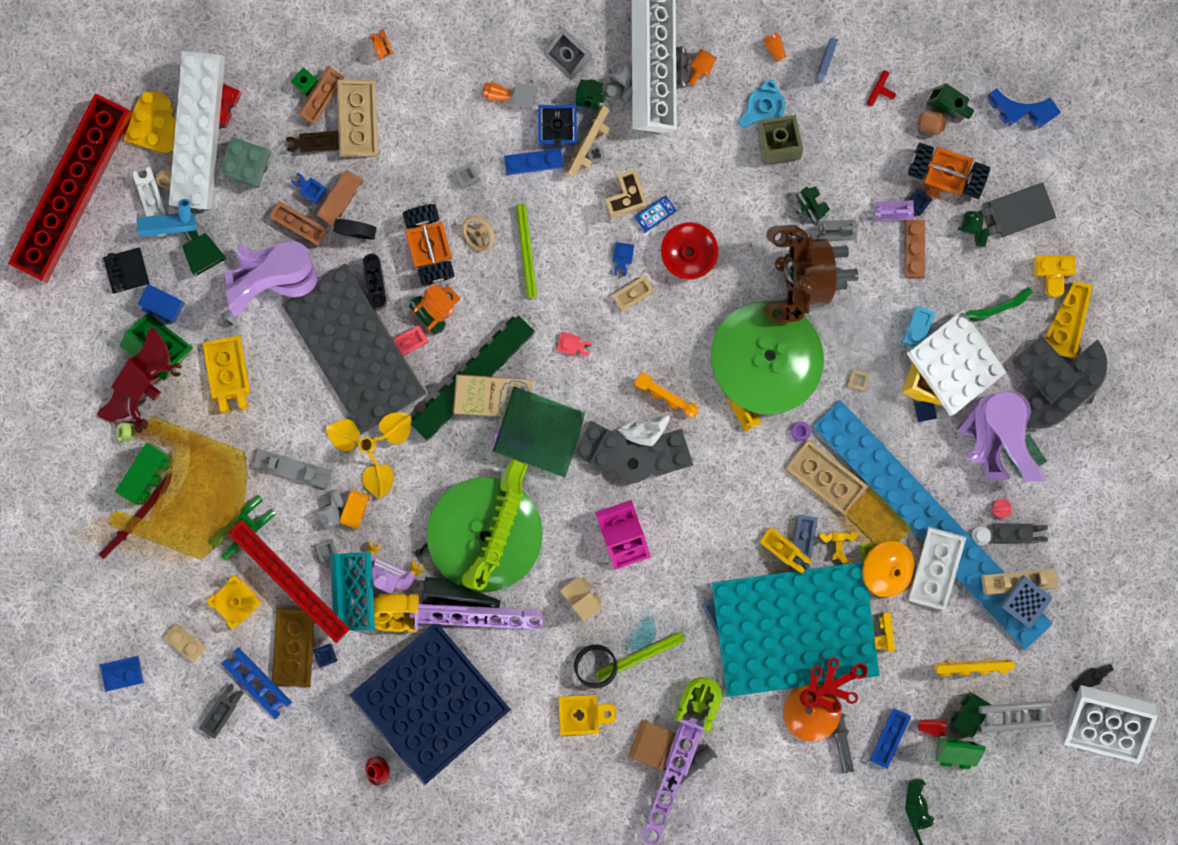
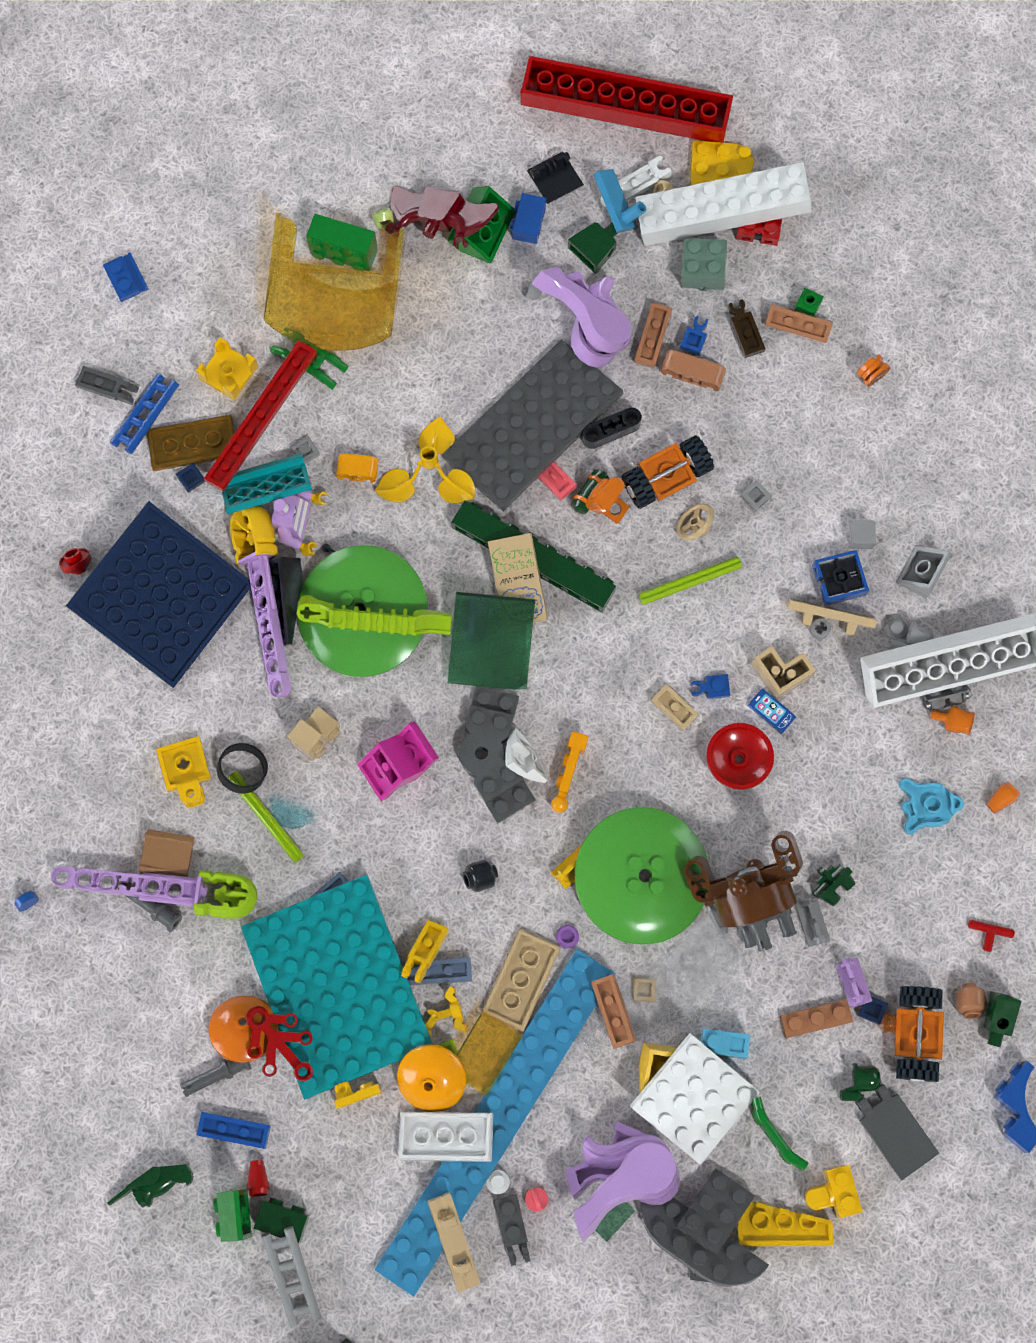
camera: 80 degrees right, 10 degrees down
dark red sword [99,473,171,559] -> none
tan plate [164,624,206,662] -> none
yellow tile [202,335,251,414] -> none
light grey hinge [252,449,332,489] -> none
light grey piece [314,489,344,529] -> none
black tyre [333,219,377,240] -> none
tan tile [336,80,378,157] -> none
orange cone [482,81,511,101] -> none
blue plate [504,148,563,175] -> none
coral plate [557,332,592,356] -> none
dark green brick [576,79,605,110] -> none
olive slope [758,115,803,165] -> none
sand blue tile [815,37,838,83] -> none
dark blue tile [914,402,937,422] -> none
yellow hinge [934,658,1015,676] -> none
sand blue tile [1000,575,1053,629] -> none
none -> black head [463,860,498,892]
none -> nougat plate [591,974,637,1049]

